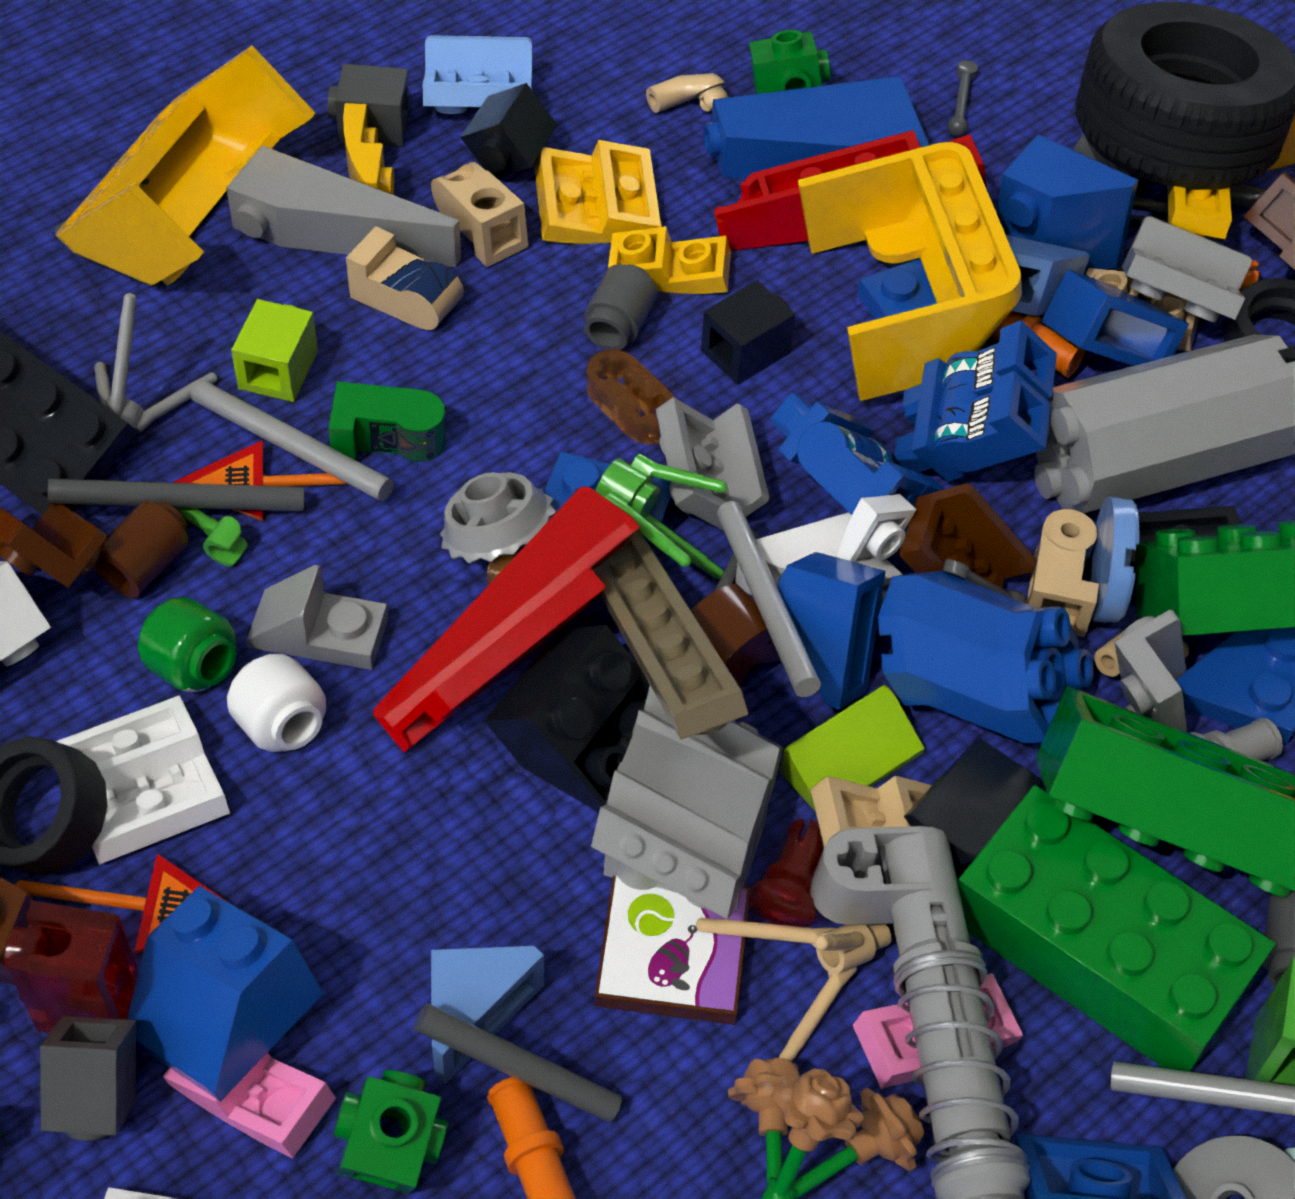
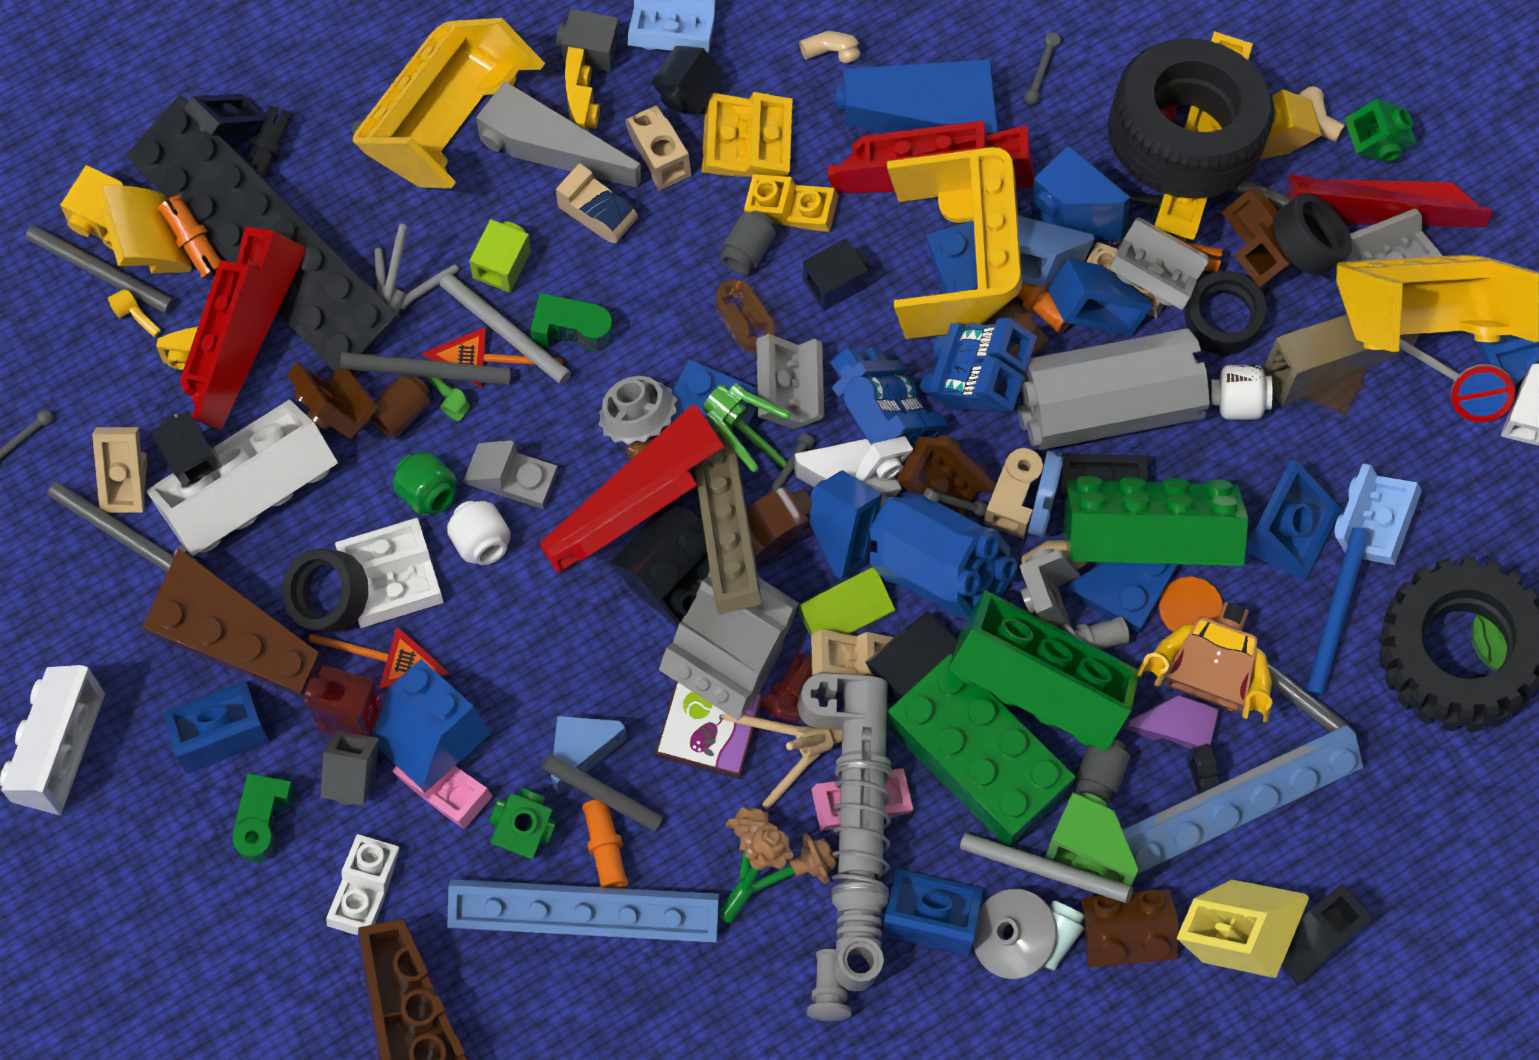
camera: 10 degrees right, 15 degrees up
light grey bar [717,501,821,697] -> none
green brick [749,30,831,94] -> none

